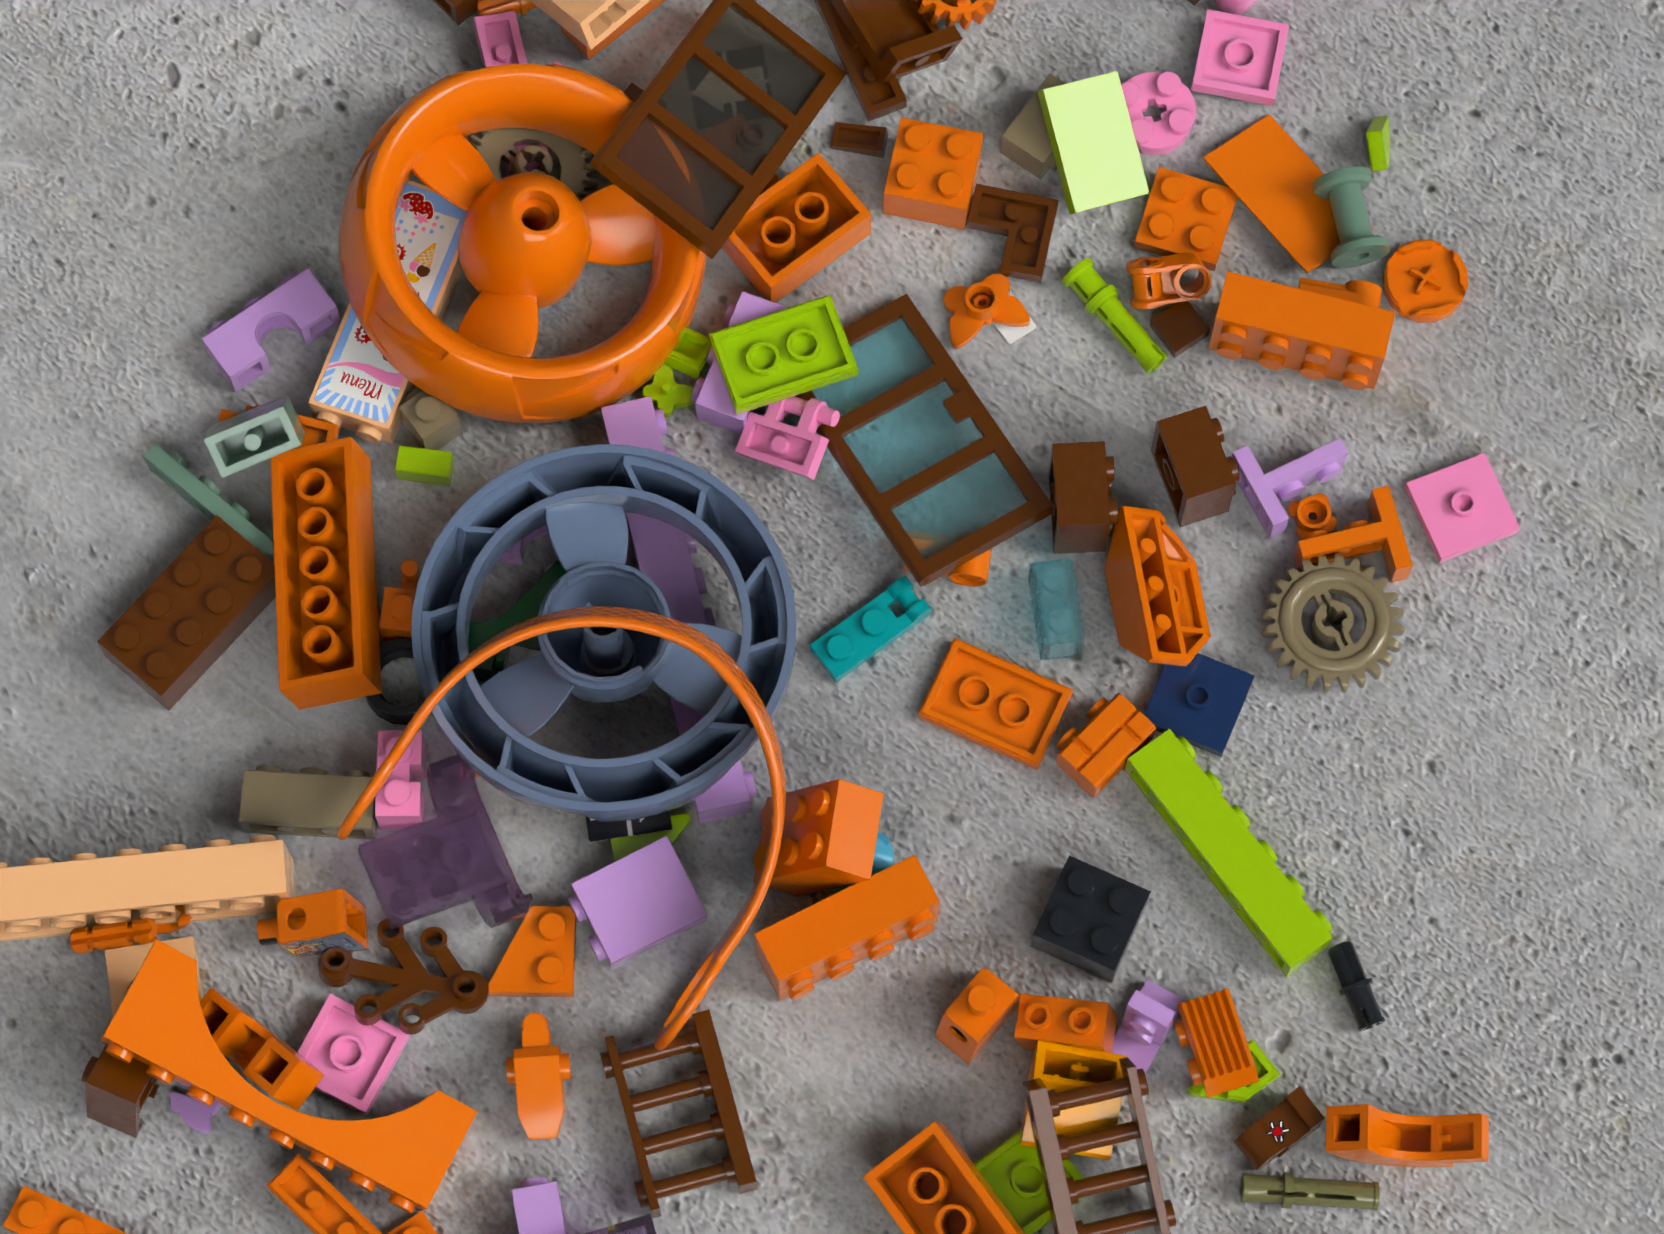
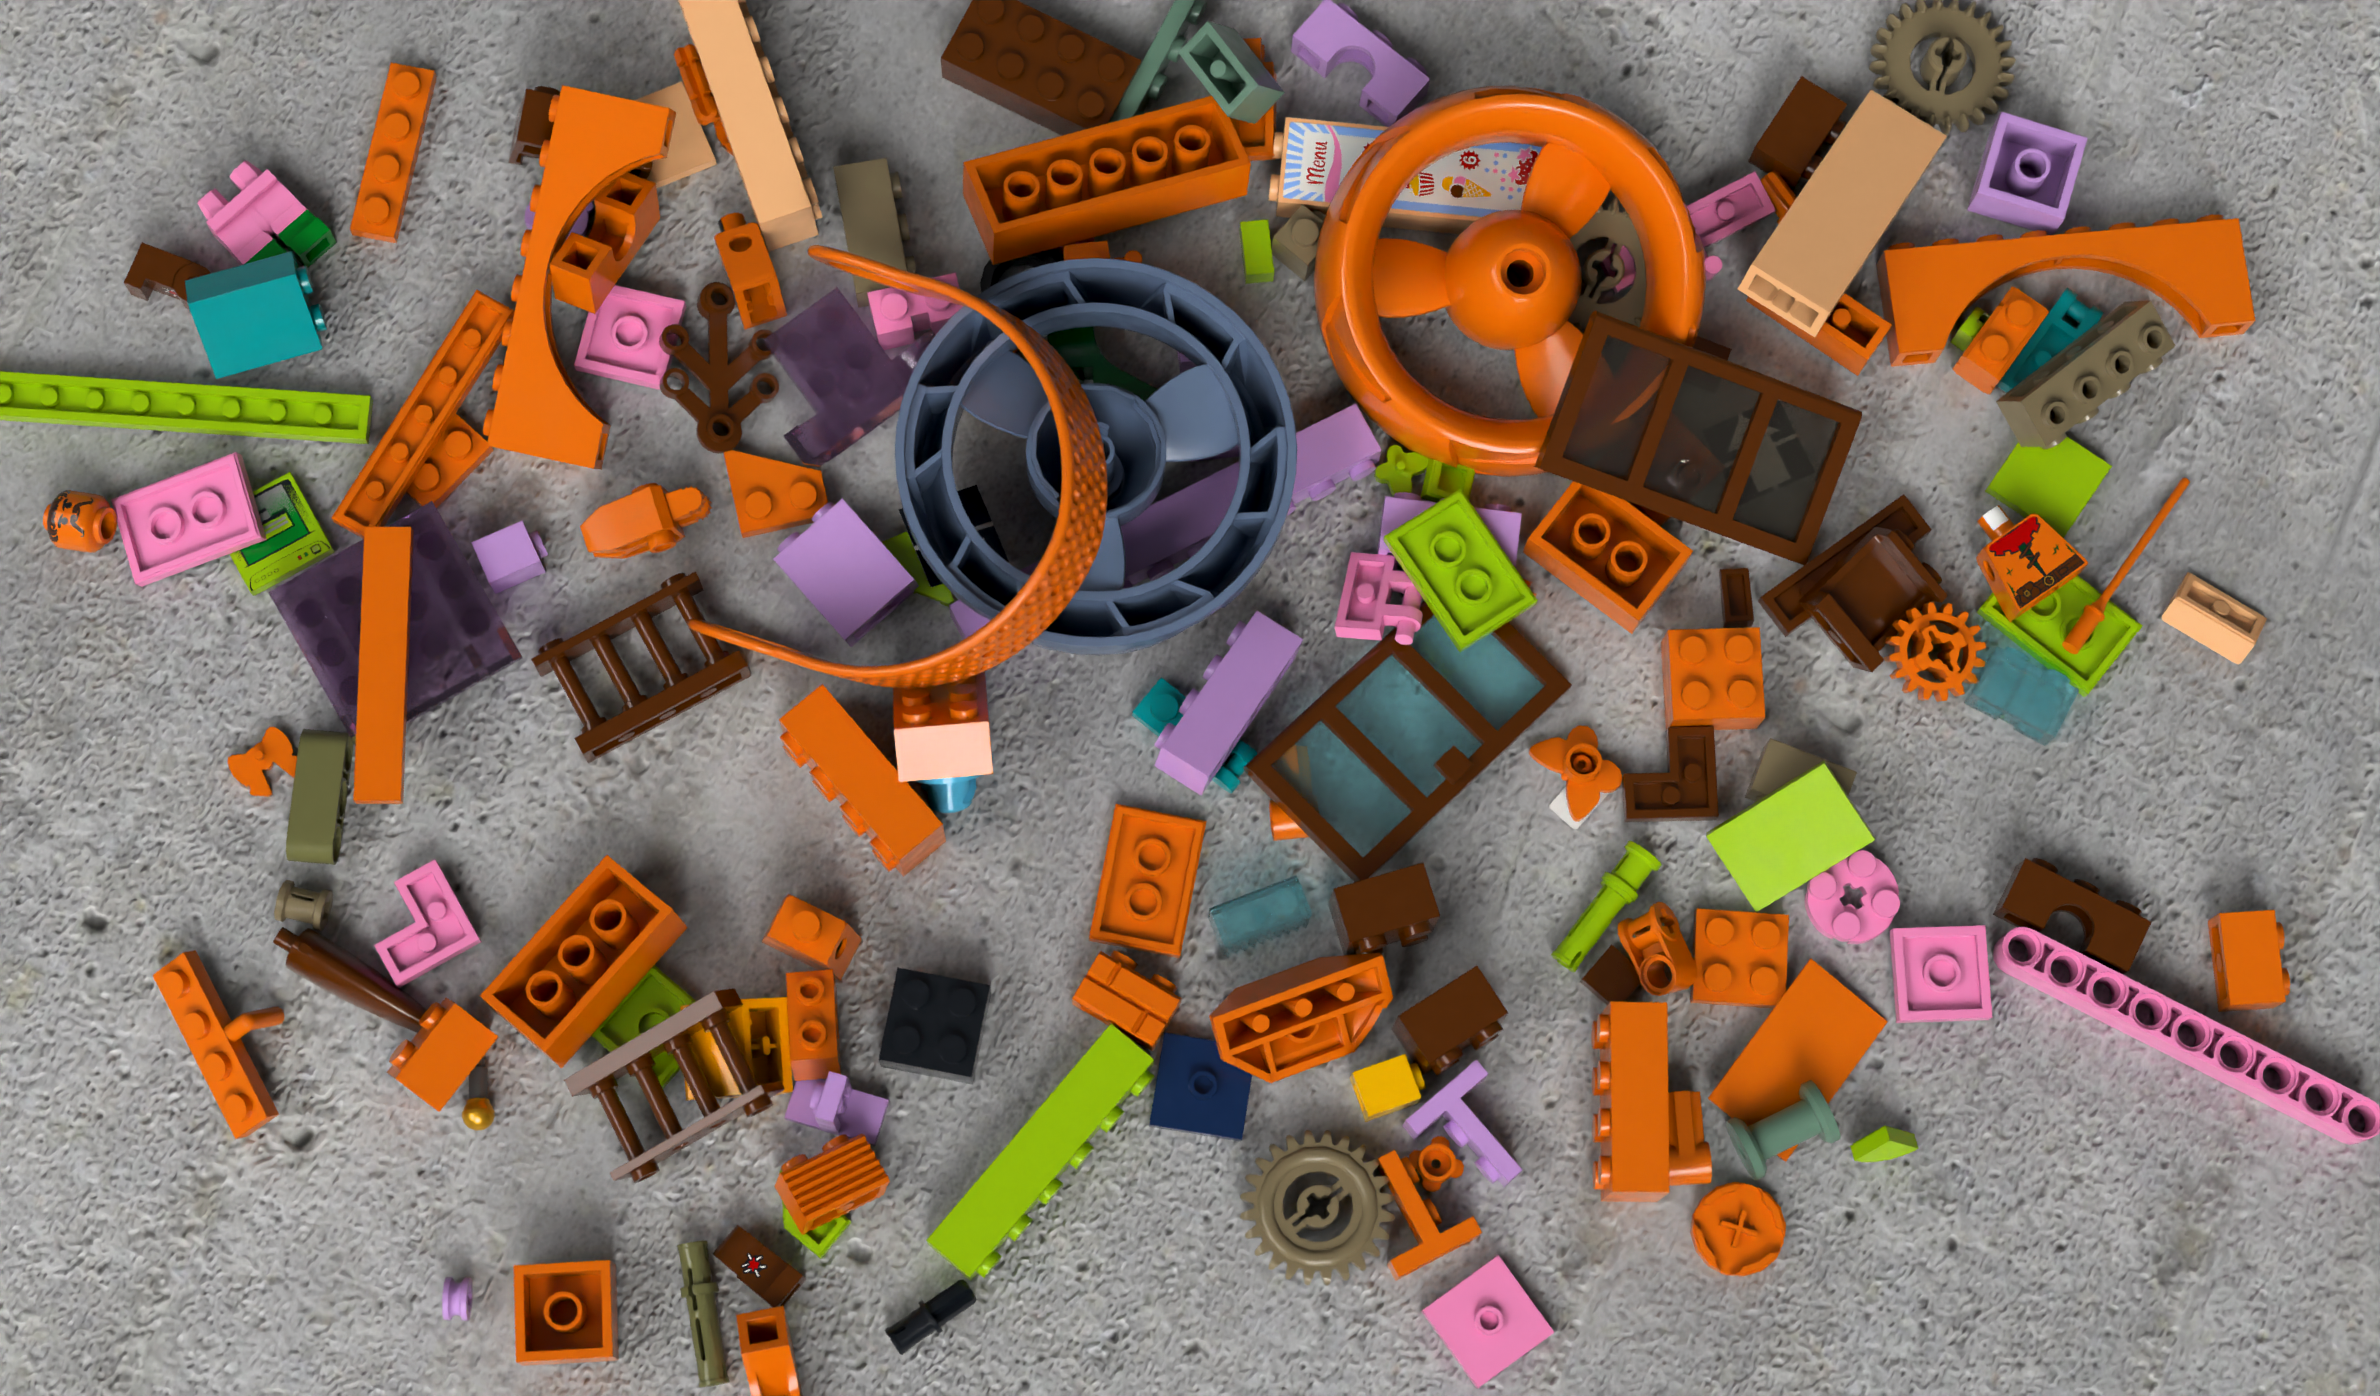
camera: 70 degrees right, 5 degrees up
none -> lavender brick [1154,611,1303,795]
none -> yellow brick [1350,1054,1425,1122]

